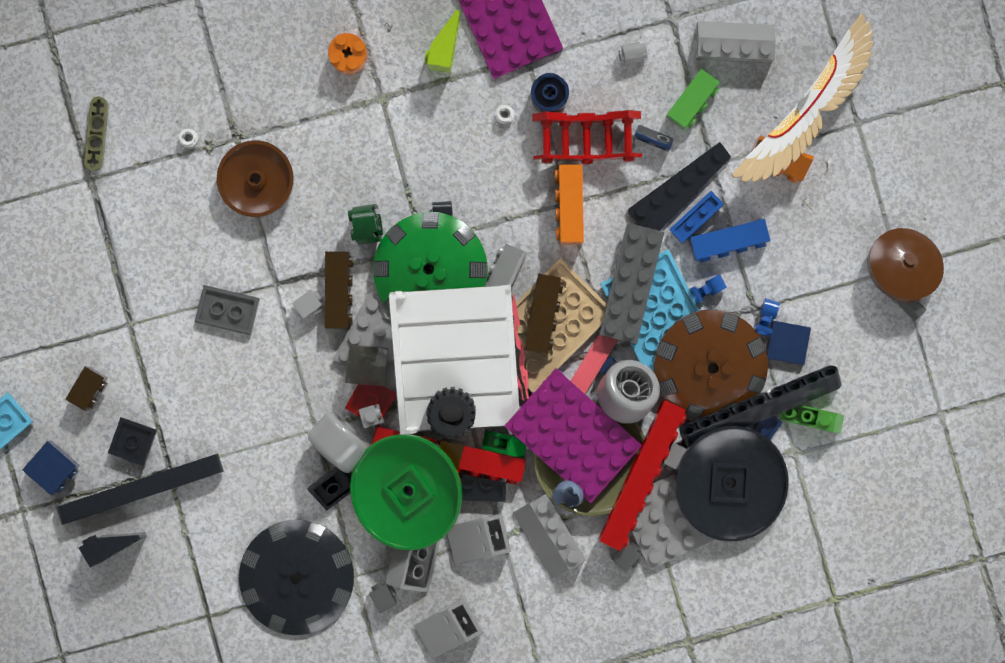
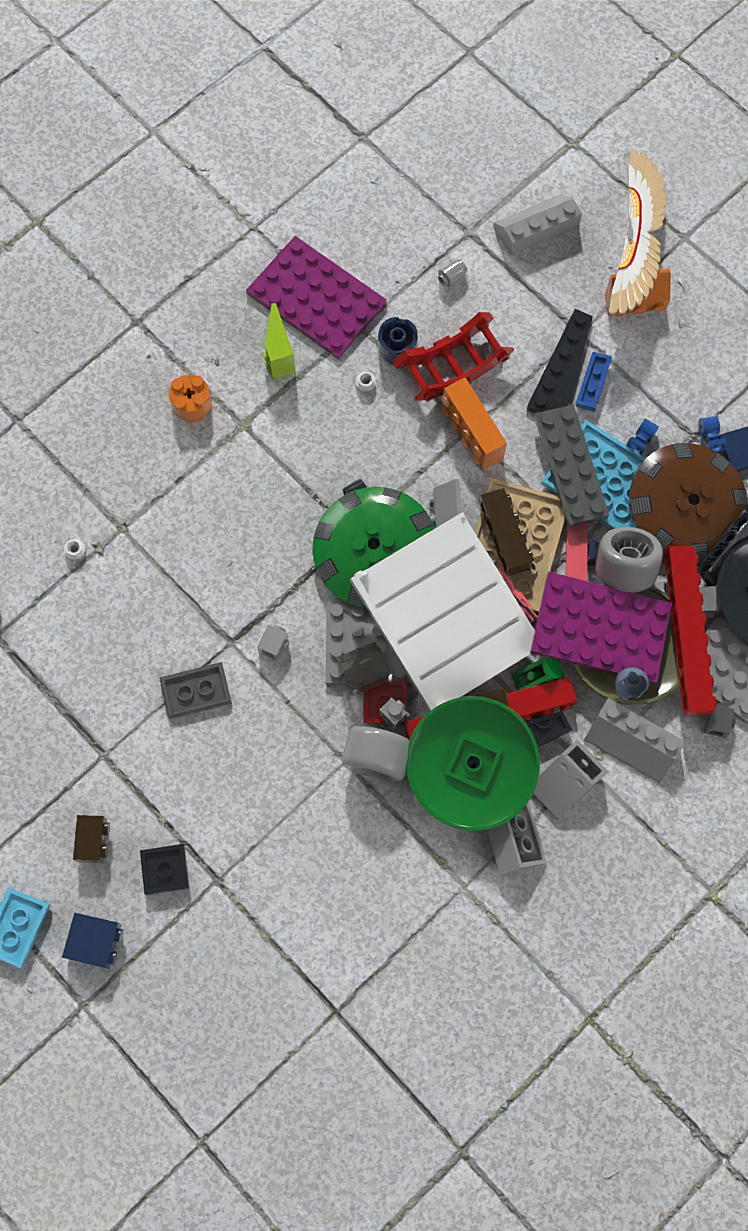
camera: 30 degrees left, 15 degrees down
black beam [56,453,224,525] -> none
black slope [79,532,147,568] -> none
reddish brown dish [217,140,294,217] -> none
black dish [239,519,354,635] -> none
black slope [307,467,351,511] -> none
dark brown brick [325,251,353,329] -> none
dark green brick [348,204,383,245] -> none
dark grey brick [369,582,397,614] -> none
light grey slope [414,597,483,659] -> none
black tyre [426,387,476,439] -> none
slope [634,125,674,152] -> none
bright green brick [666,68,720,130] -> none
blue brick [689,219,771,263] -> none

